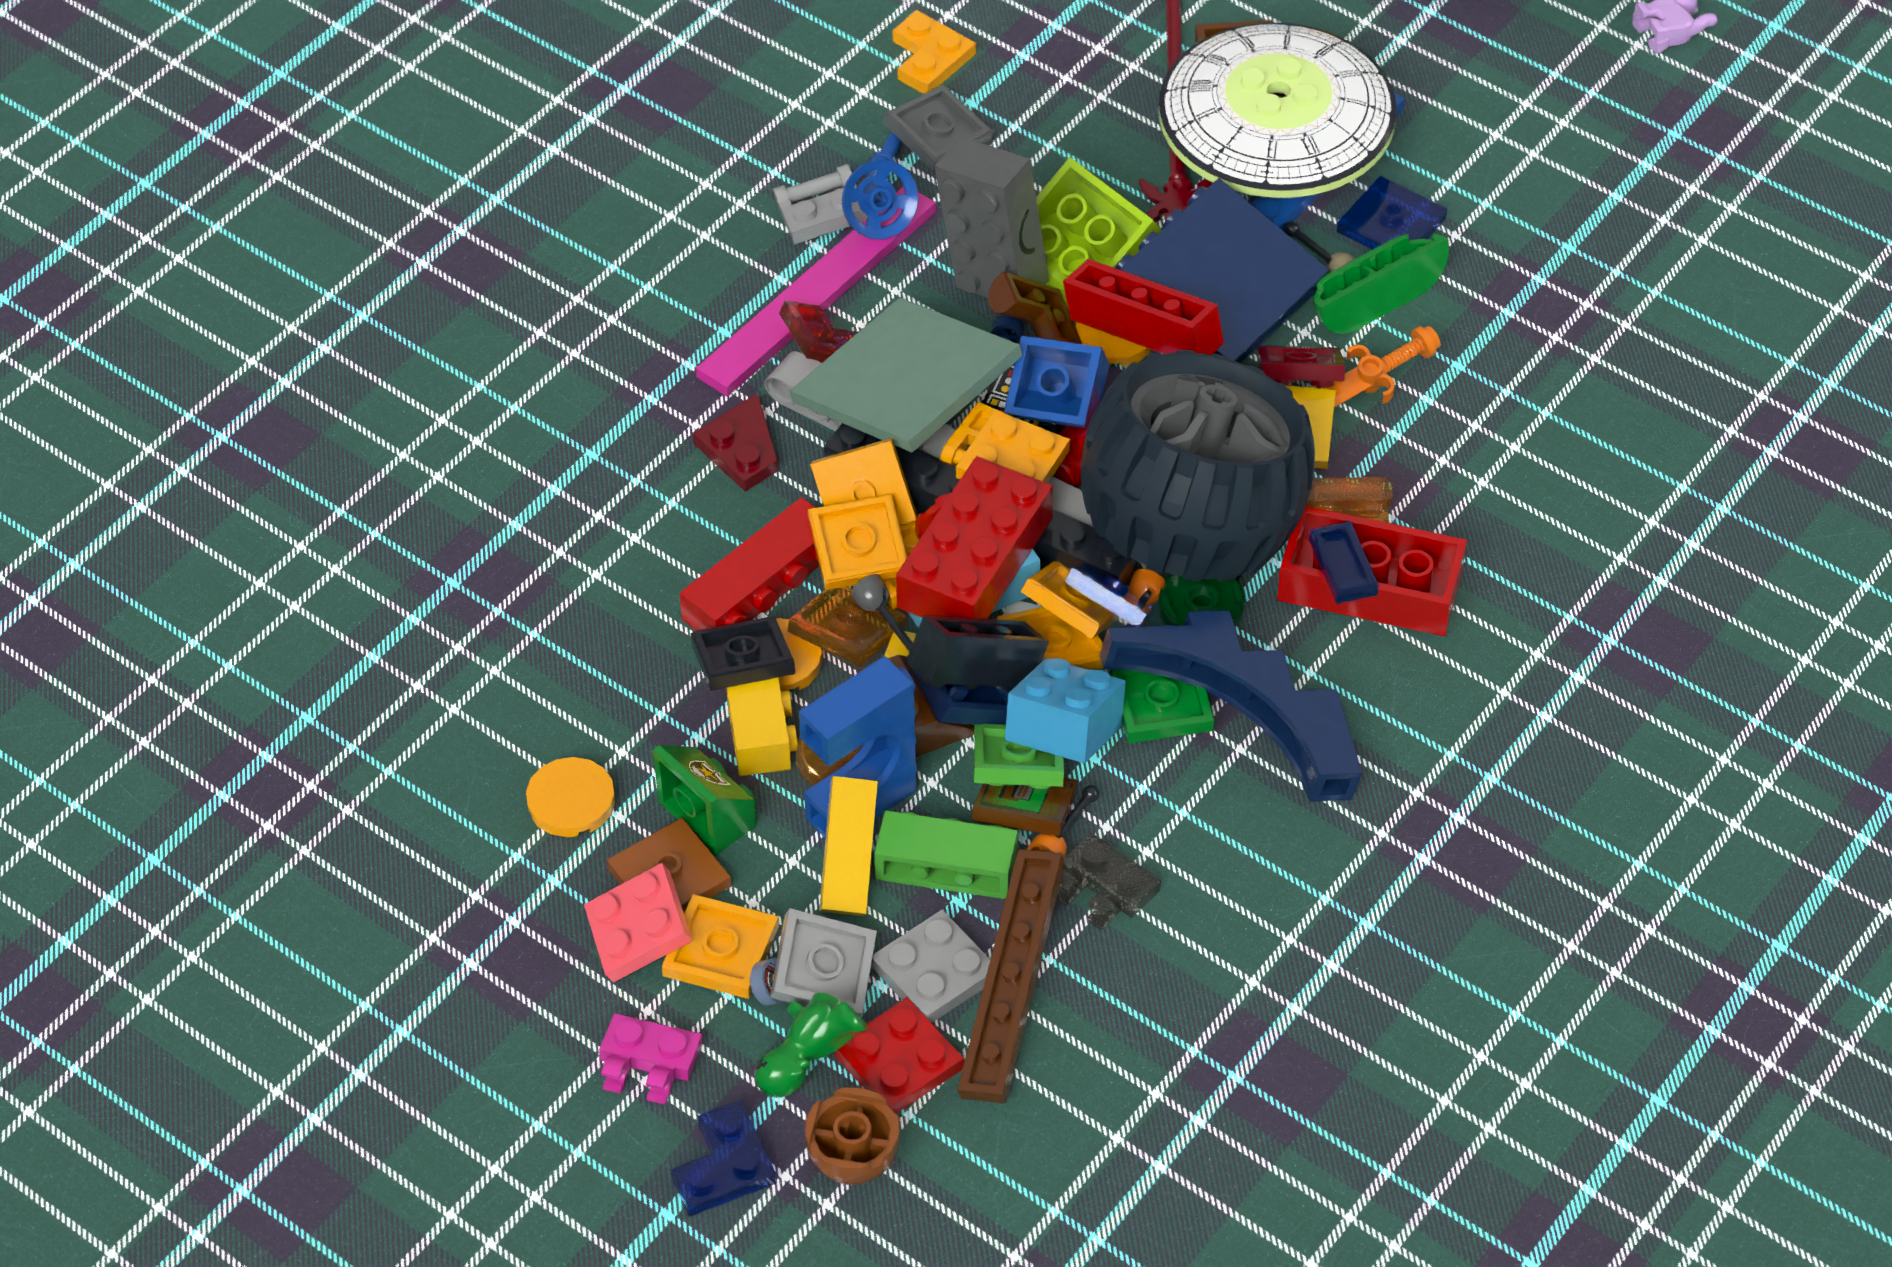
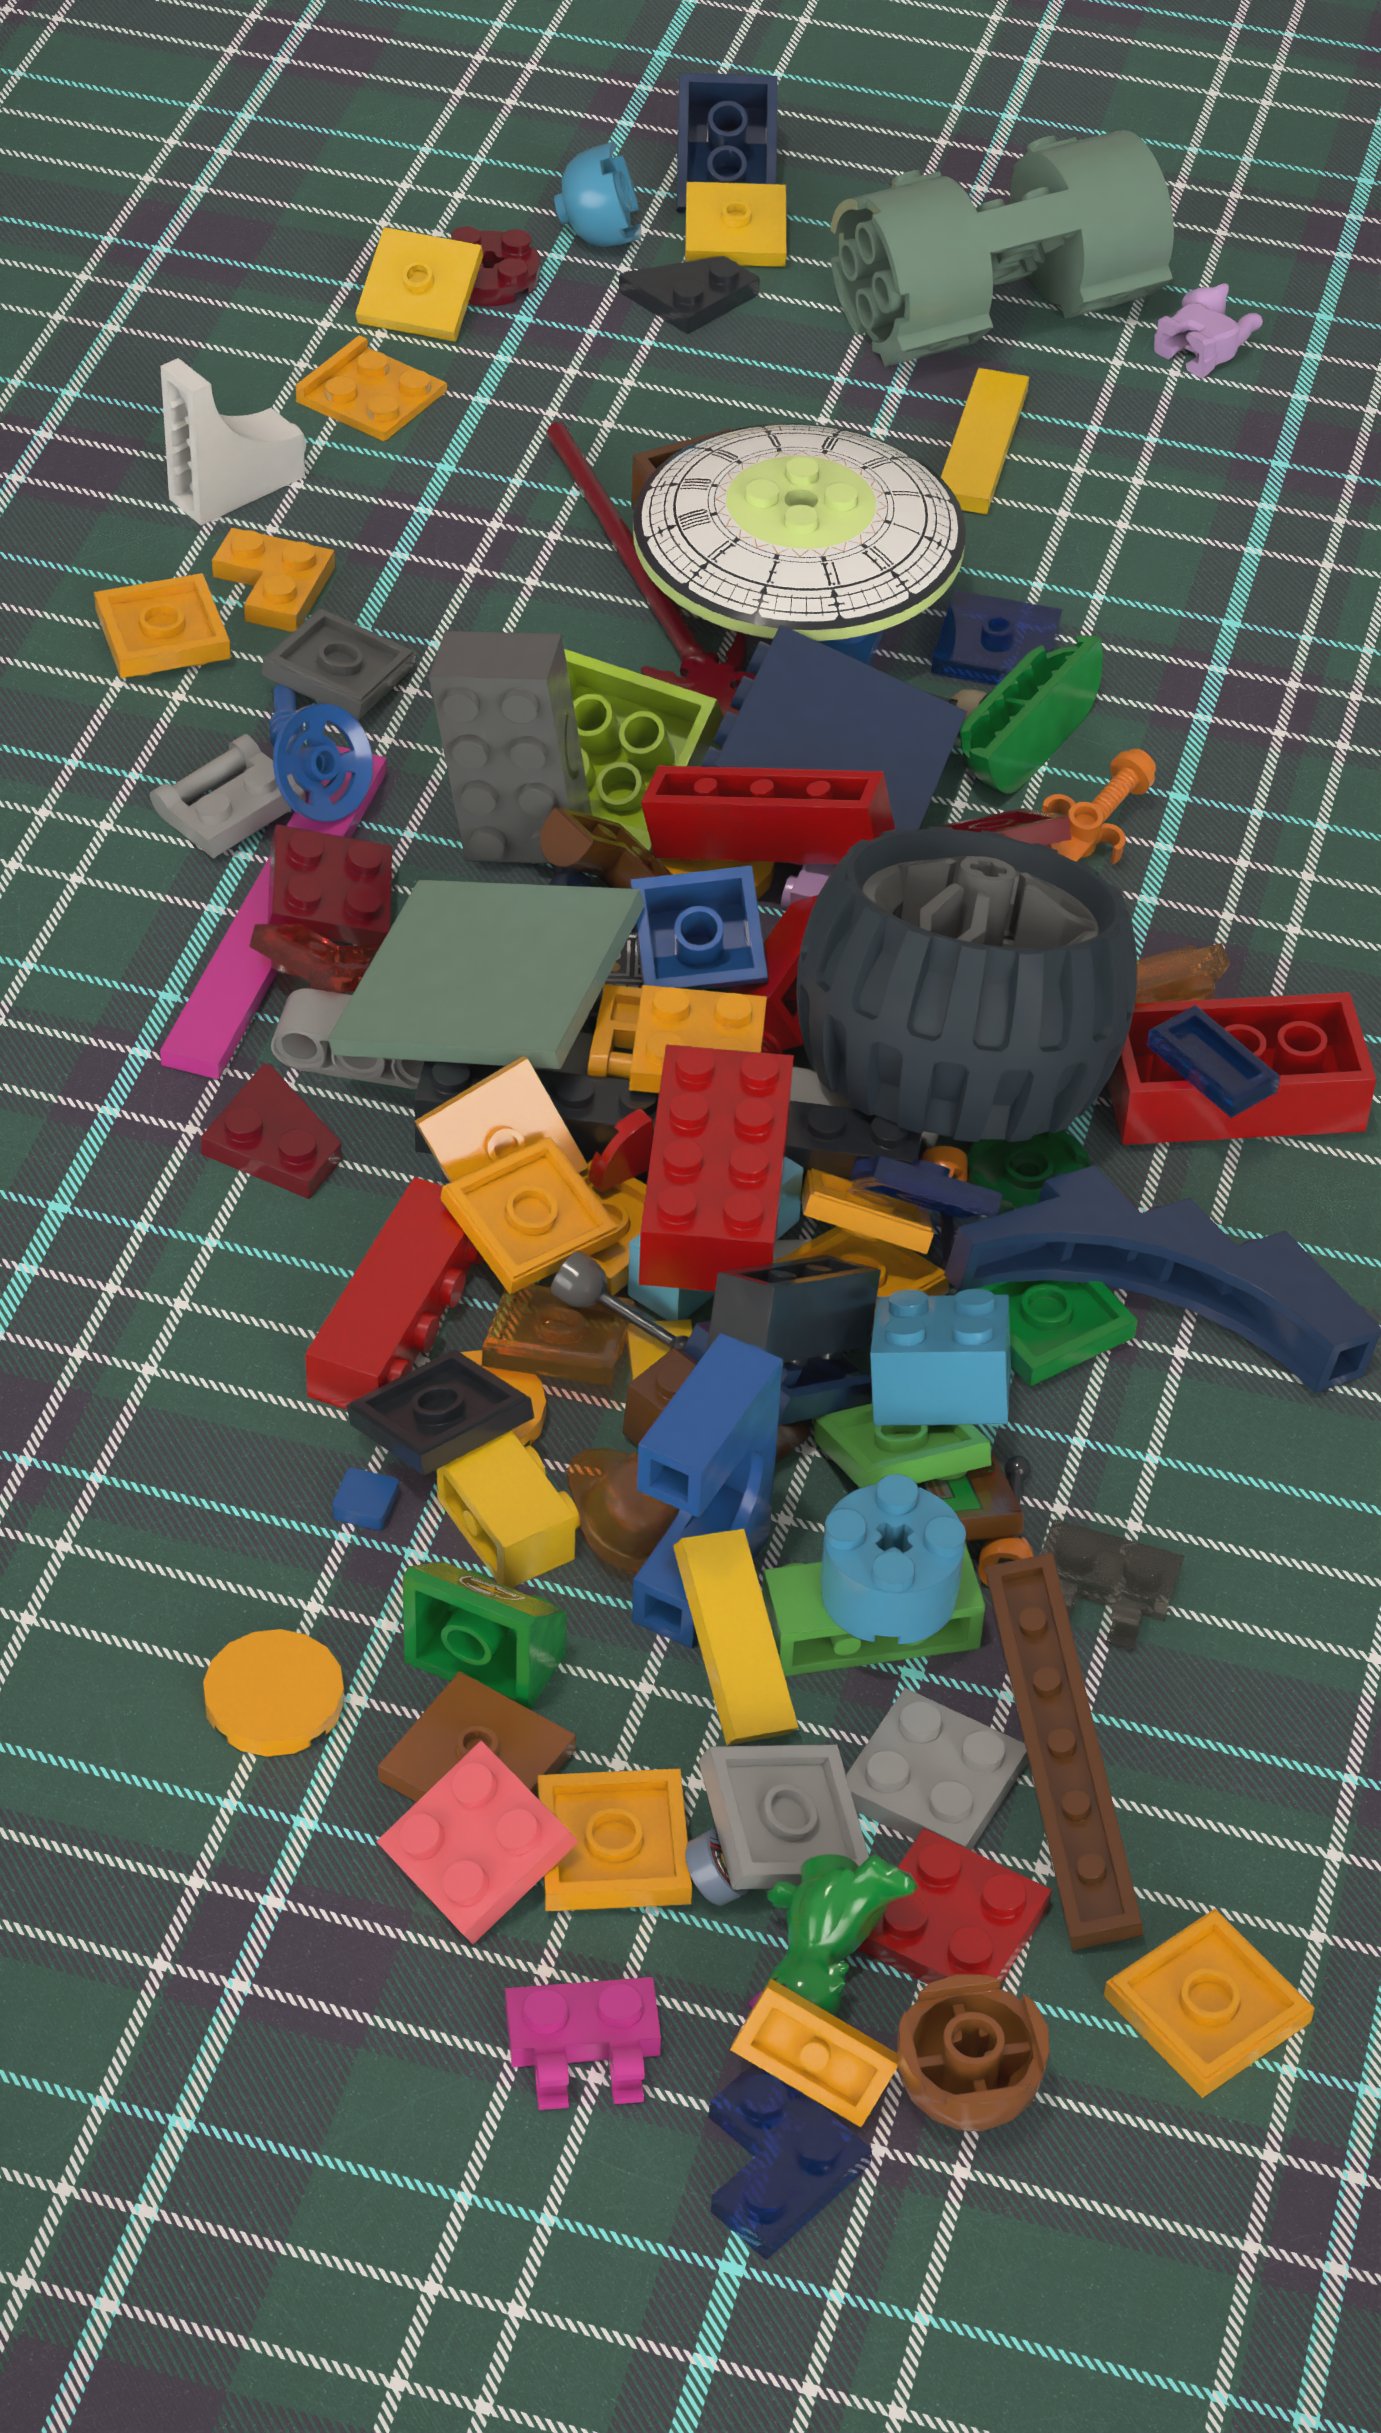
camera: 25 degrees left, 5 degrees down
none -> light orange plate [94,573,231,678]
none -> dark red plate [267,824,392,948]
none -> blue piece [332,1467,399,1531]
none -> light orange plate [730,1979,898,2127]
none -> dark azure brick [820,1474,966,1644]
none -> yellow tile [941,368,1029,514]
none -> light orange tile [1103,1908,1315,2098]

